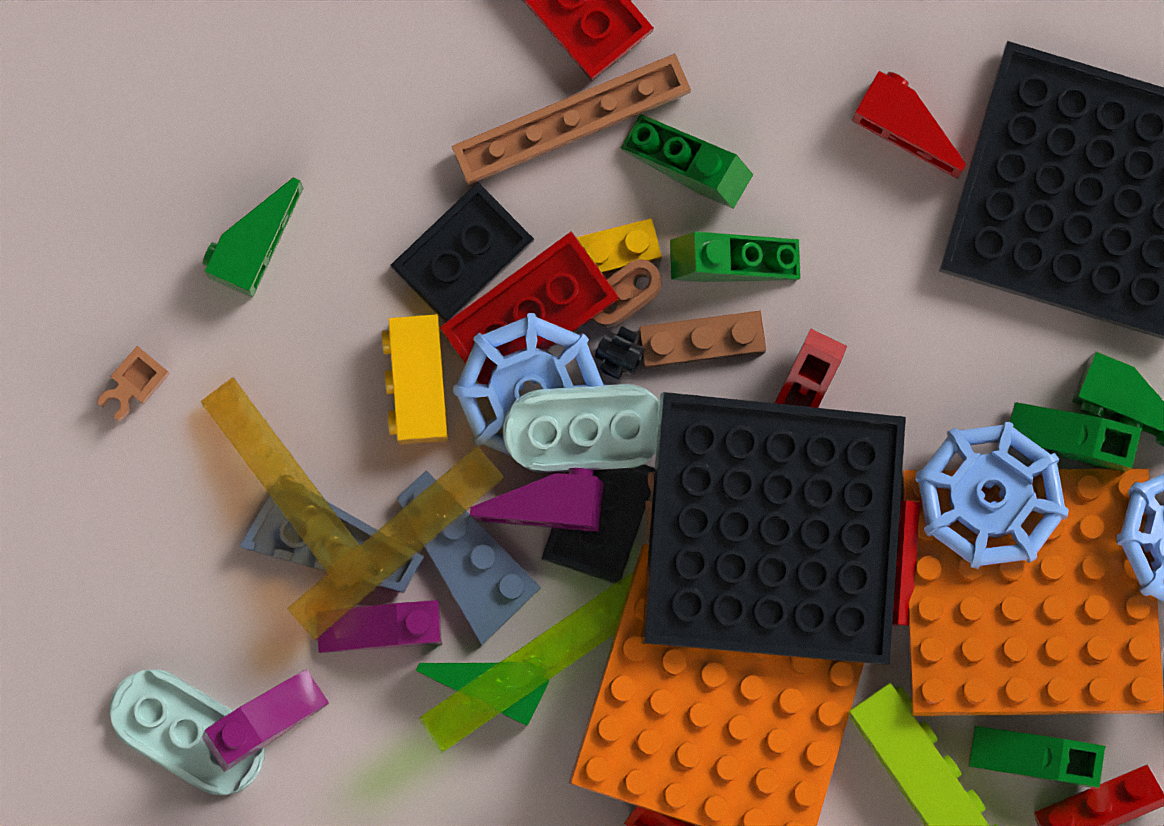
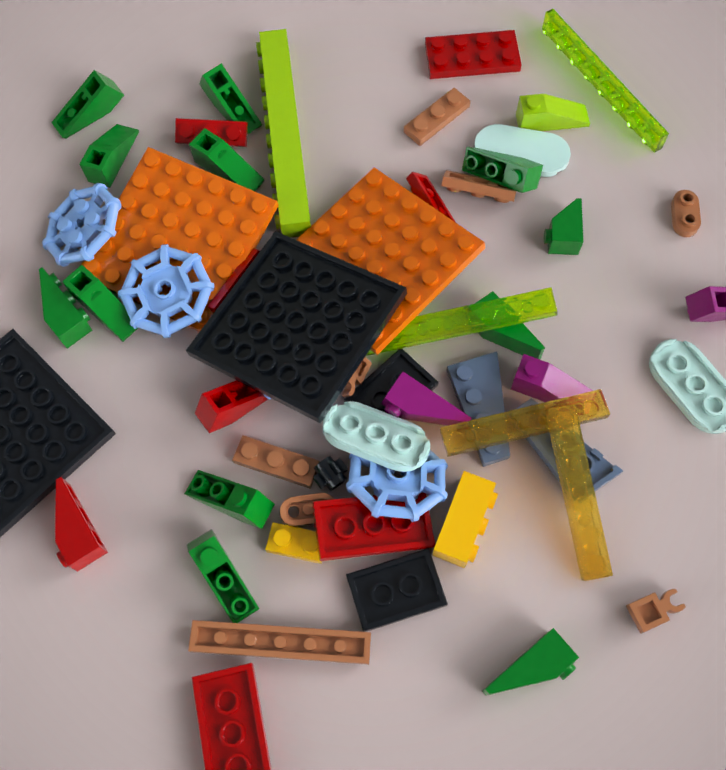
camera: 145 degrees left, 15 degrees down
magenta slope [202,669,329,772] -> none

